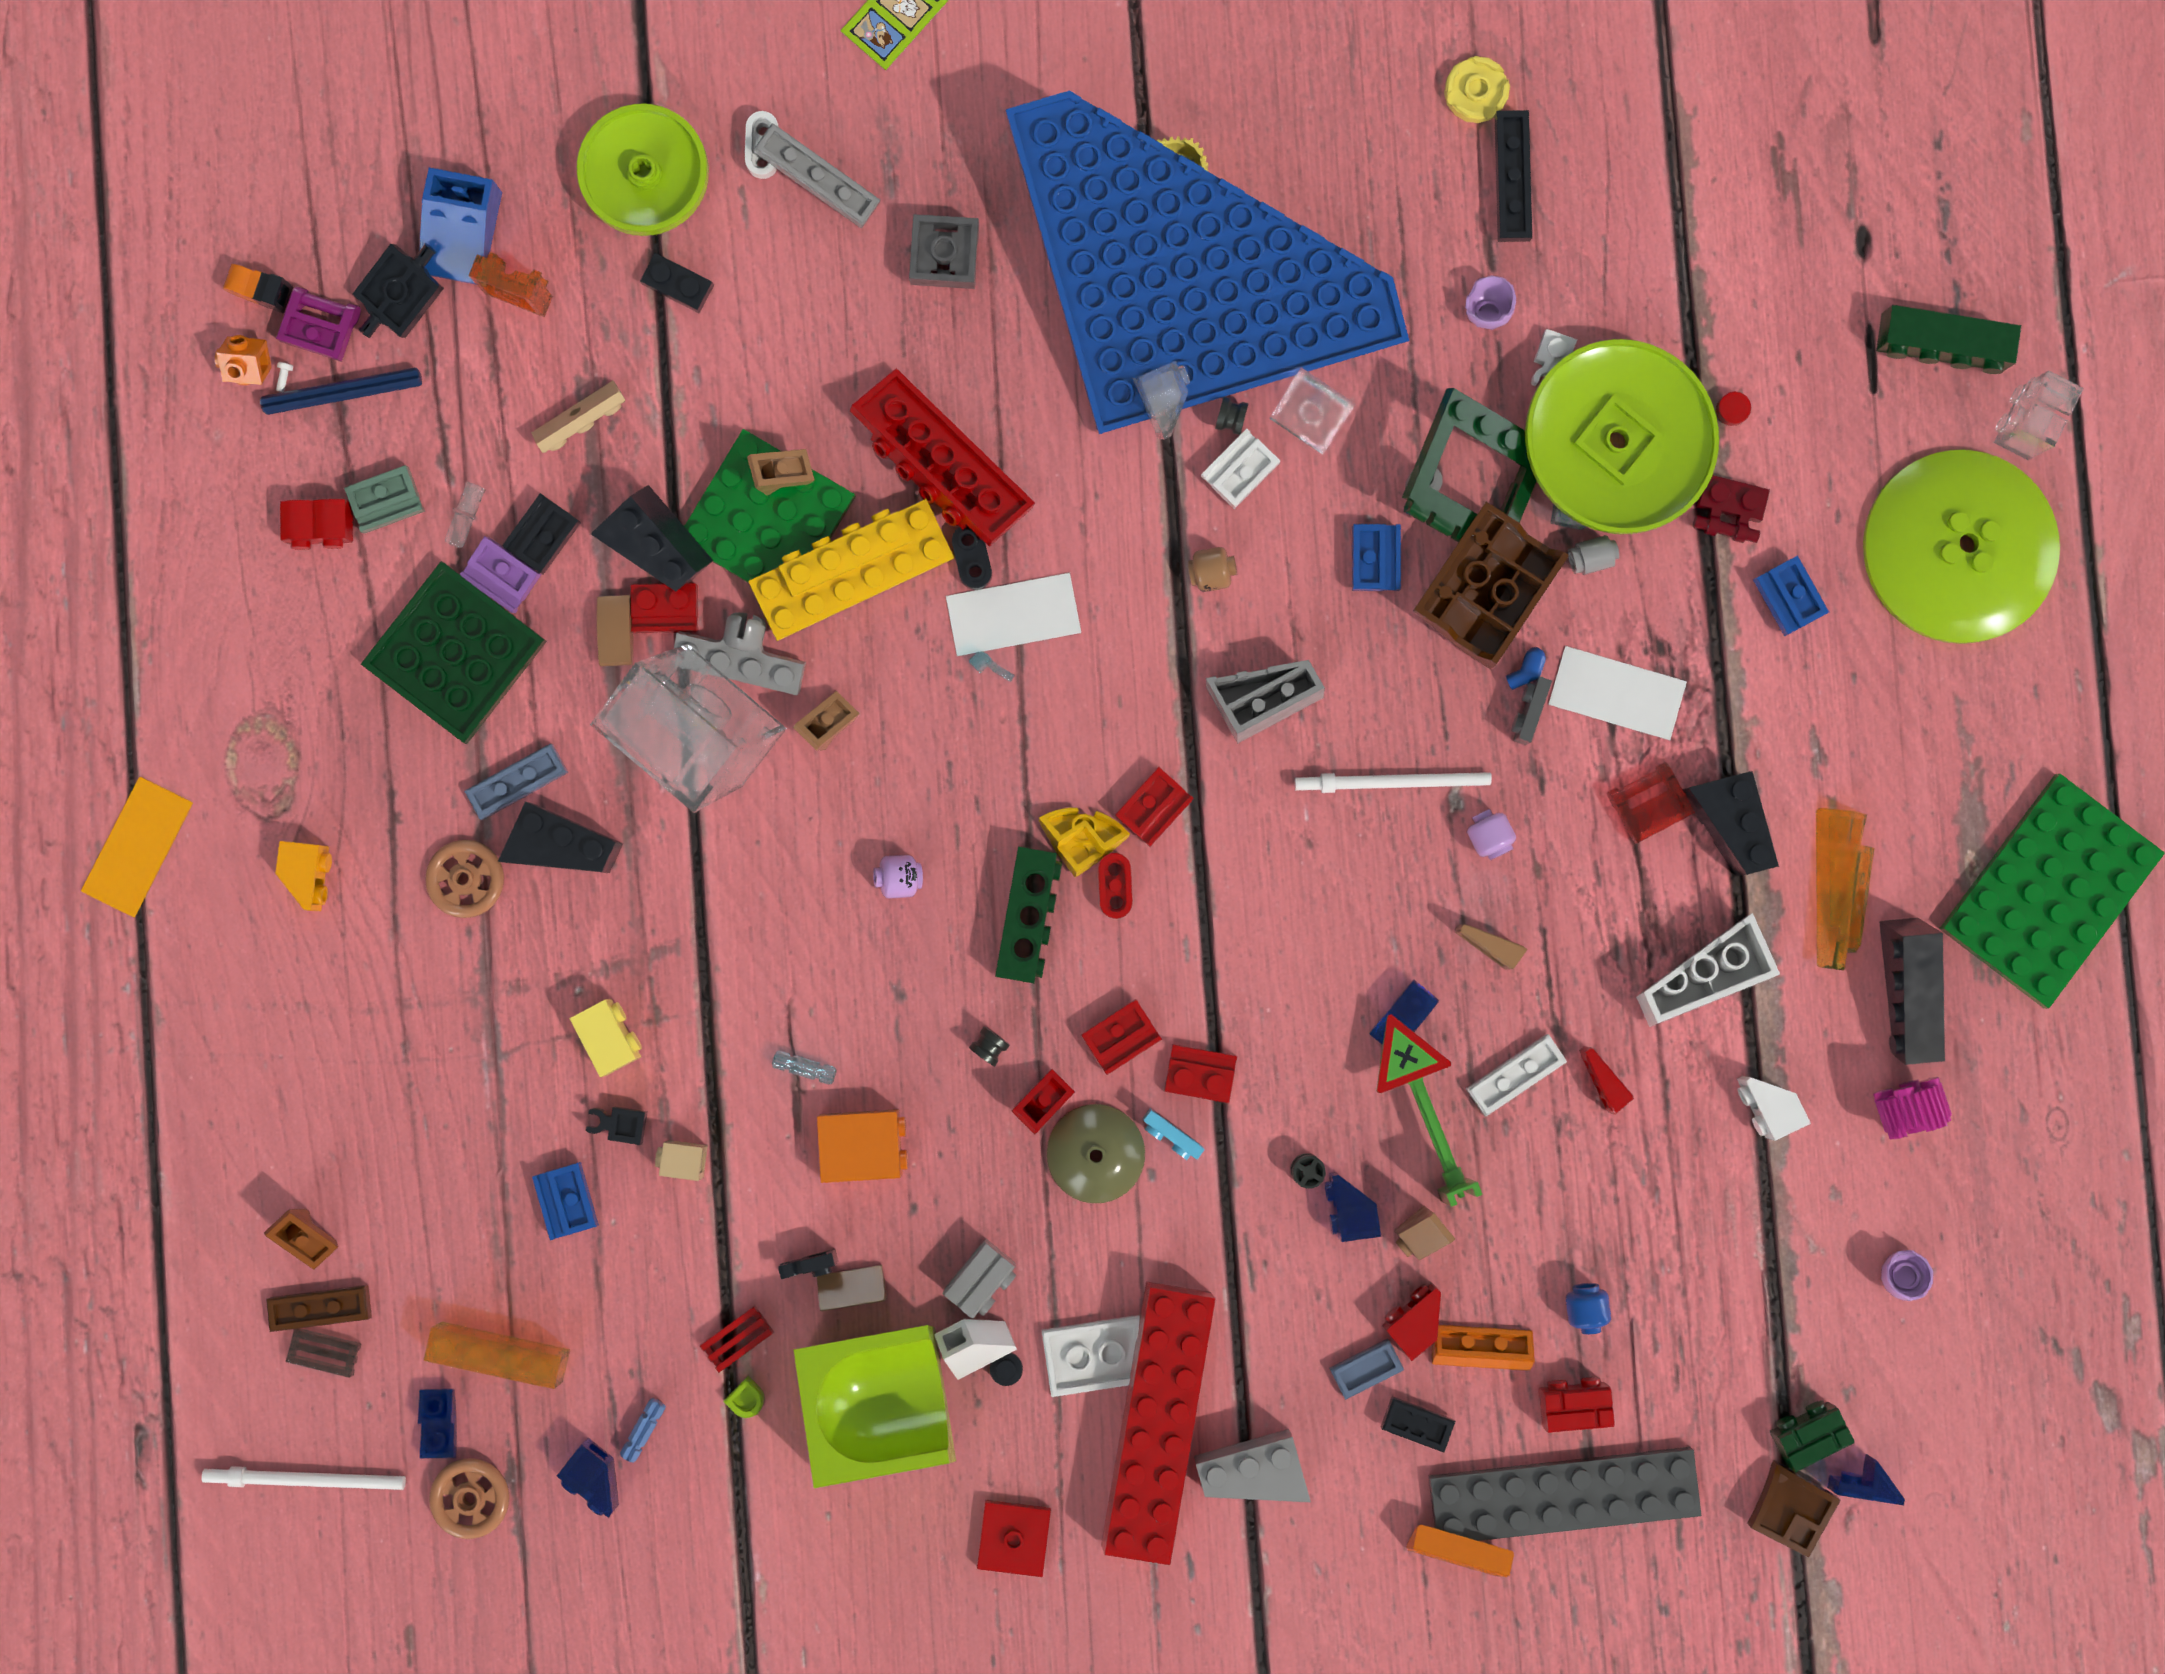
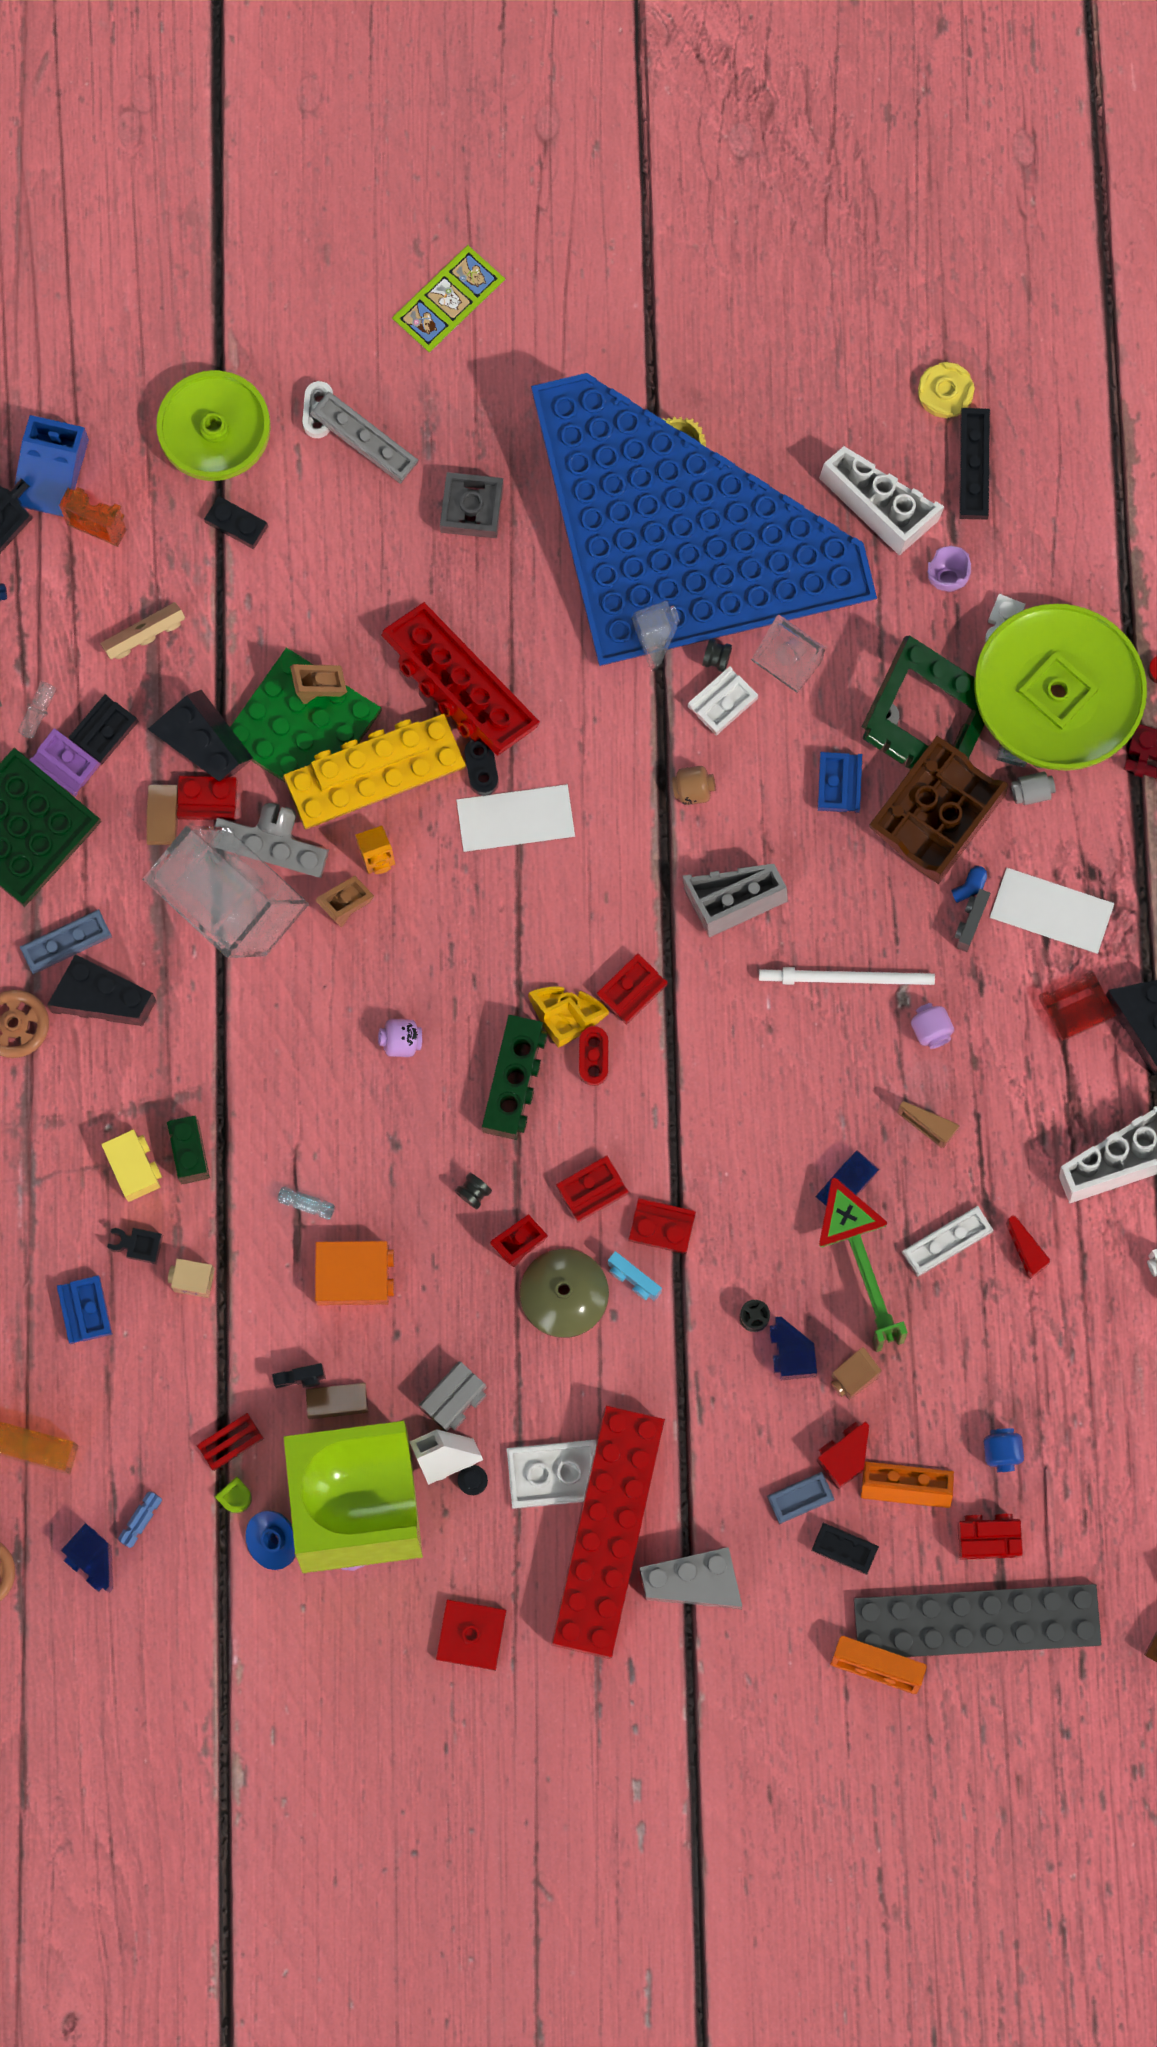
camera: 10 degrees right, 10 degrees down
clear light blue hand [969,651,1015,682] -> none
none -> dark green brick [167,1116,210,1184]
none -> blue dish [246,1510,296,1570]
none -> light orange slope [355,825,395,874]
none -> white wedge [819,446,944,555]

